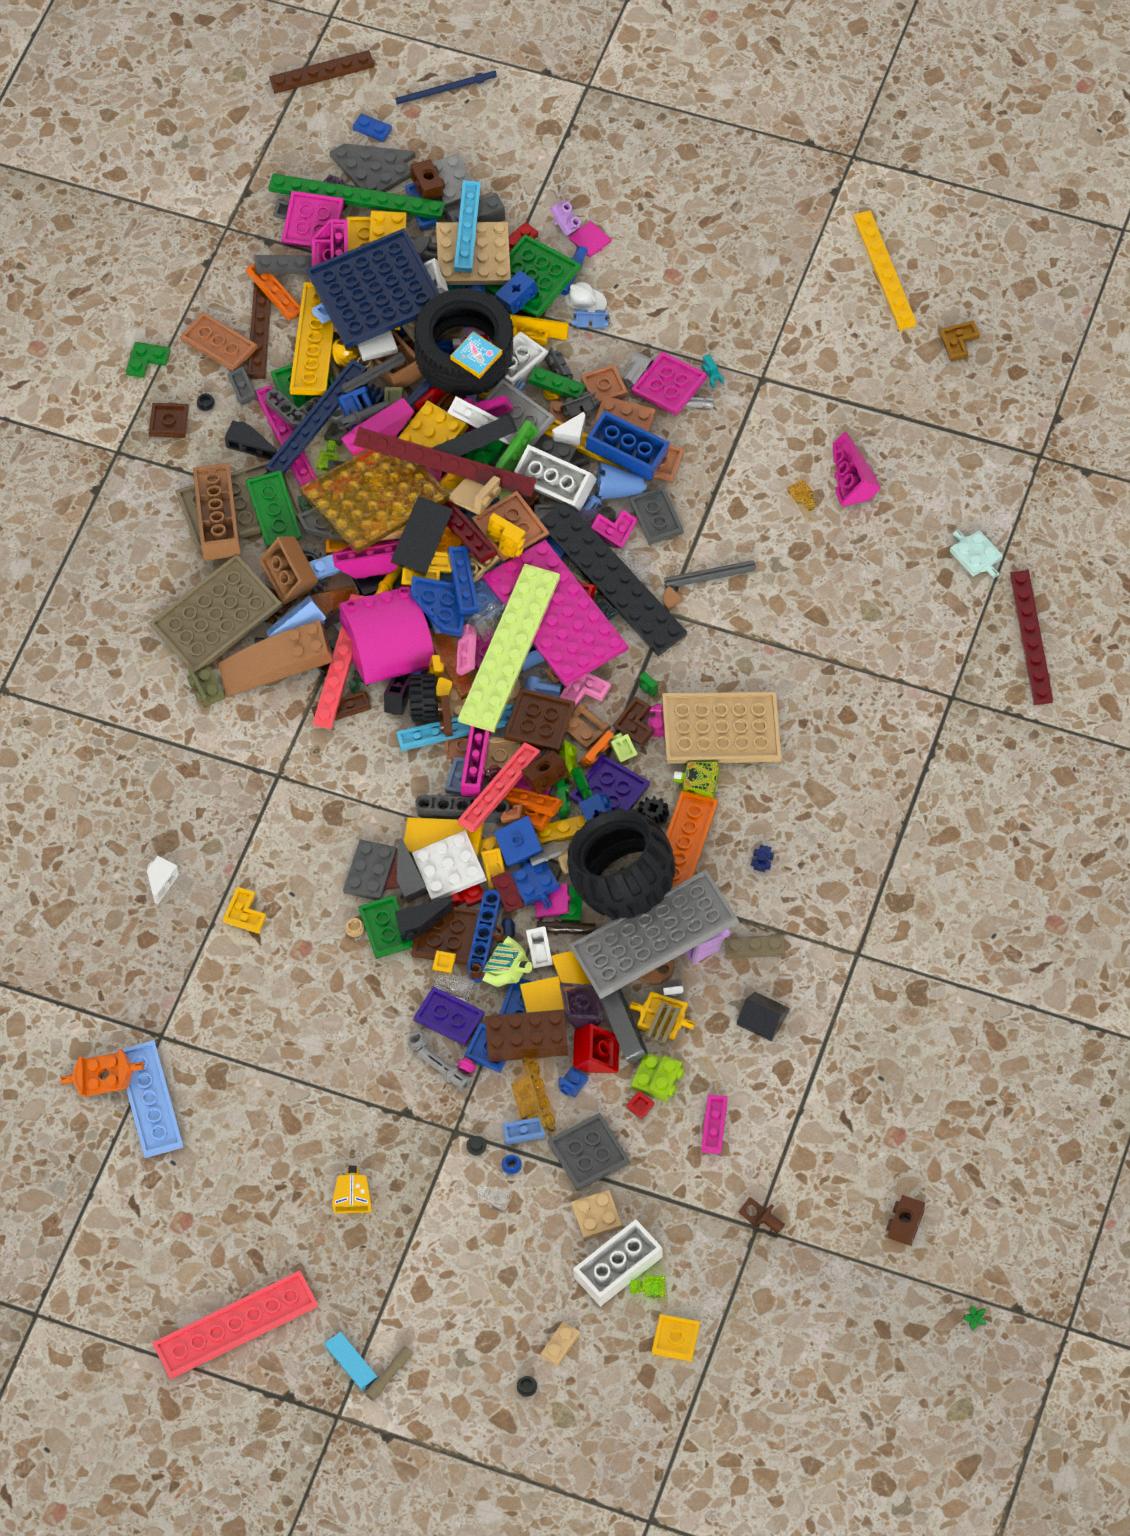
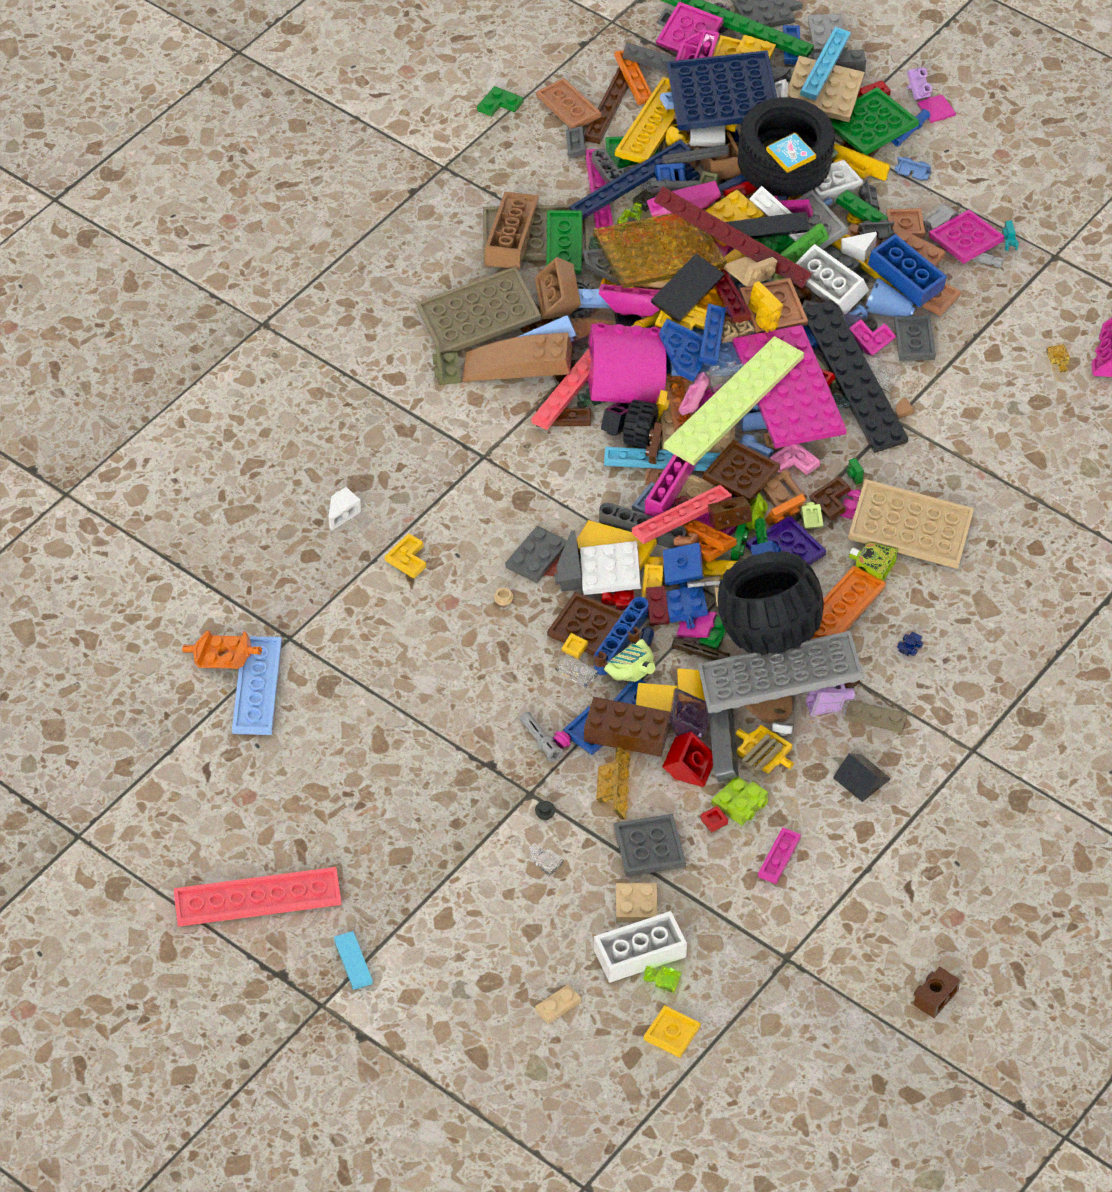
camera: 15 degrees right, 10 degrees down
reddish brown plate [149,403,189,438] -> none
black plate [196,393,215,411] -> none
black slope [224,420,277,460] -> none
yellow torso [332,1165,372,1213] -> none
green plate [358,895,413,959] -> none
dark tan piece [364,1346,413,1401] -> none
black slope [395,897,454,940] -> none
light grey plate [408,1032,428,1051] -> none
reddish brown brick [410,159,445,200] -> none
dark purple plate [414,986,485,1046] -> none
yellow slope [436,677,453,702] -> none
blue brick [495,270,538,315] -> none
medium blue plate [502,1116,546,1145] -> none
blue plate [502,1155,522,1174] -> none
pearl dark grey plate [517,1376,537,1397] -> none
white slope [526,926,553,969] -> none
blue bracket [558,1067,589,1098] -> none
white piece [565,282,607,312] -> none
black gear [637,795,670,827] -> none
dark grey axle [664,560,756,588] -> none
reddish brown bracket [738,1197,785,1234] -> none
green plant [963,1306,986,1330] -> none

